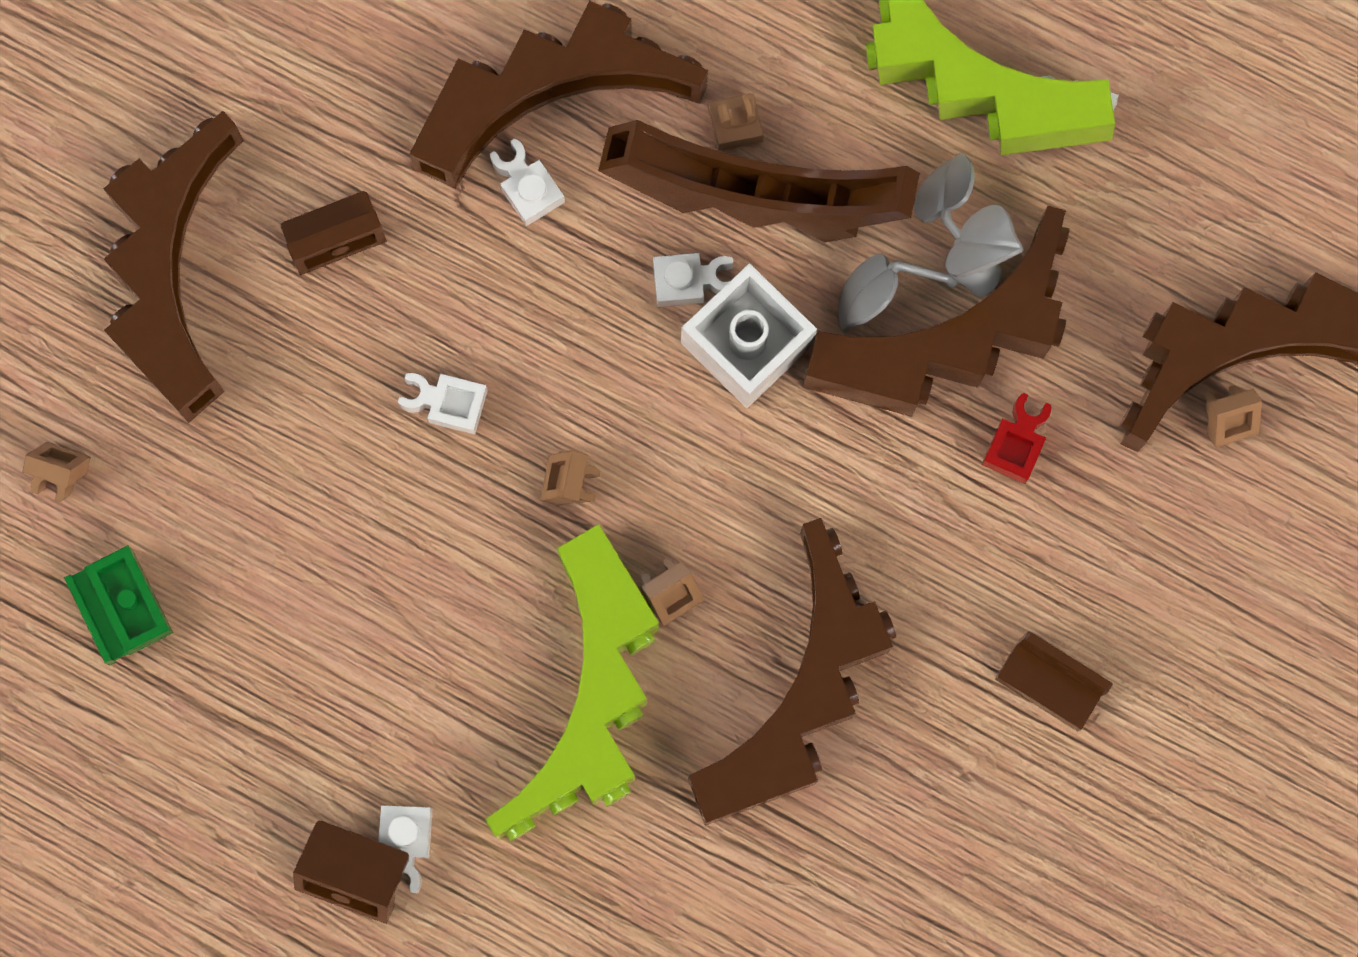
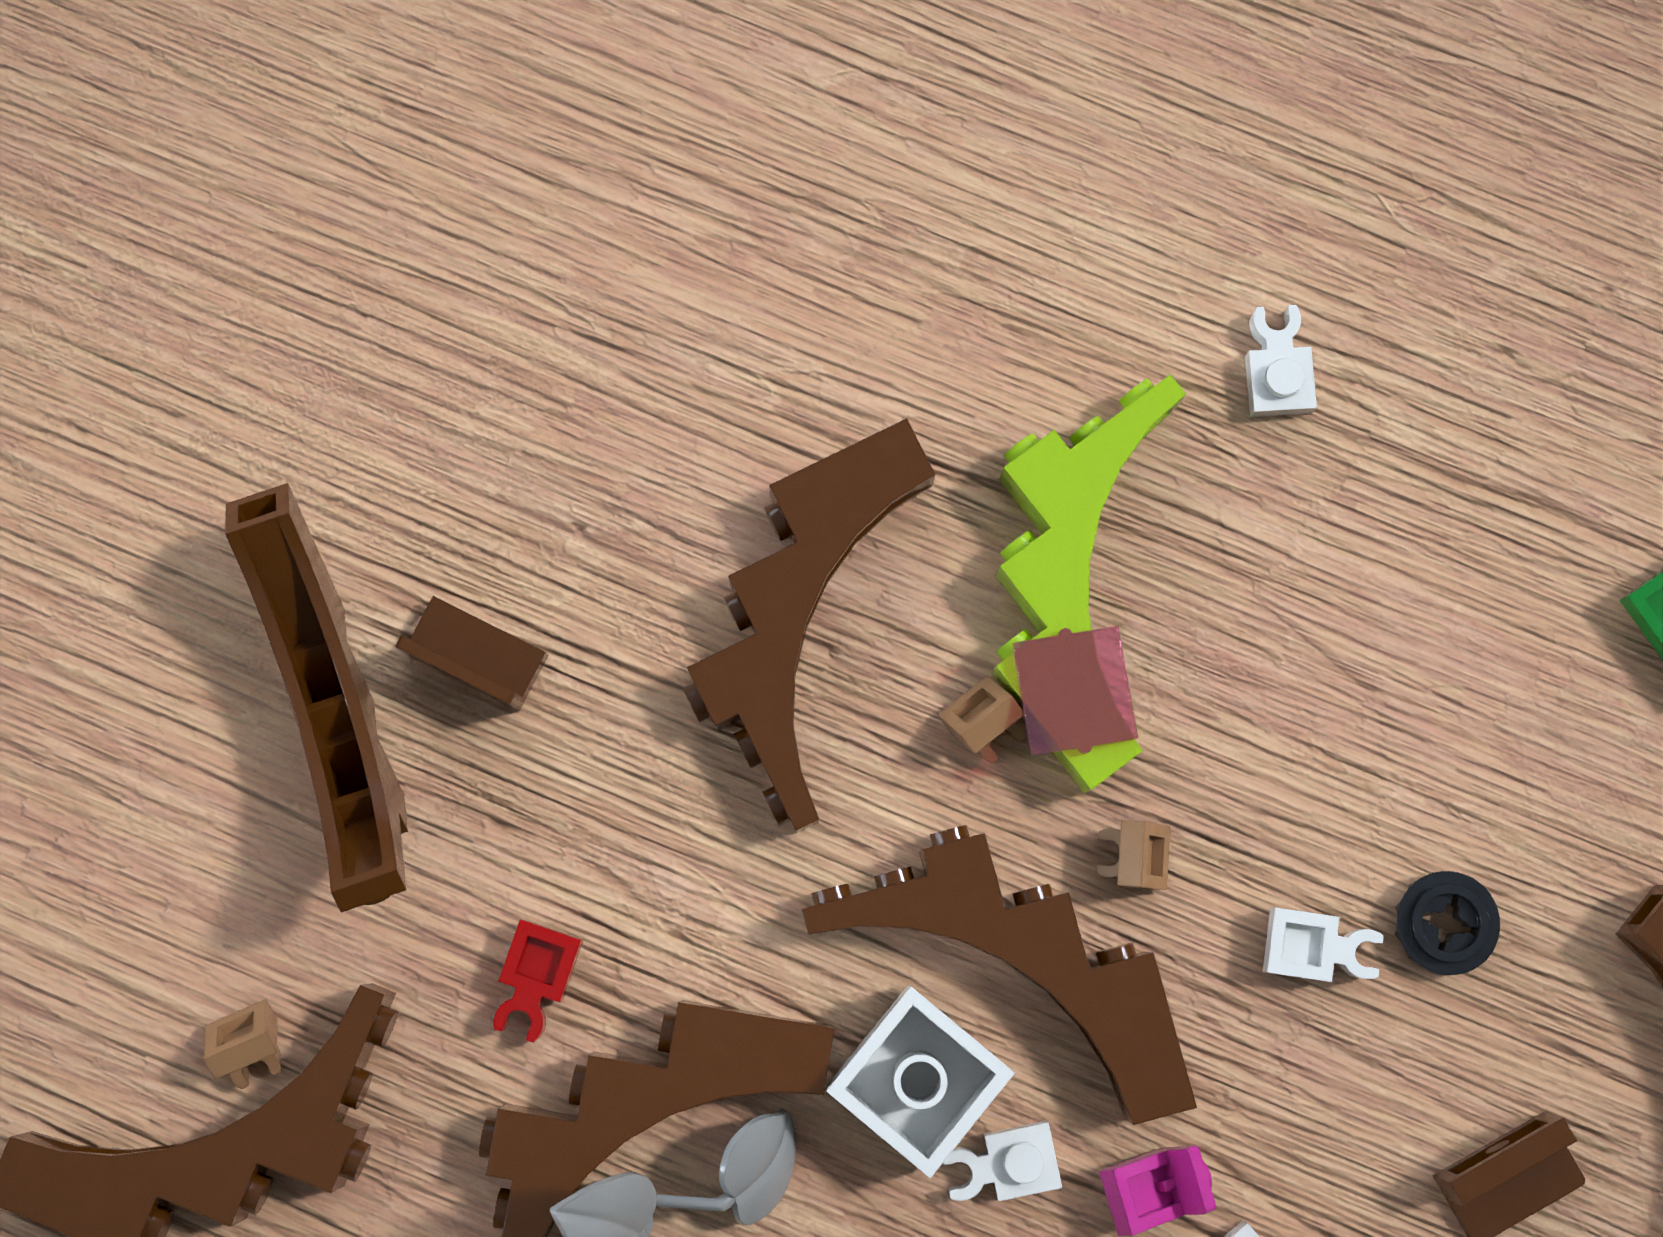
camera: 175 degrees right, 5 degrees up
reddish brown panel [293,821,409,924] -> none
none -> reddish brown arch [225,483,408,913]
none -> reddish brown arch [802,825,1197,1125]
none -> clear pink piece [1012,626,1138,756]
none -> dark pink bracket [1099,1145,1216,1236]
none -> black gear [1395,871,1500,975]

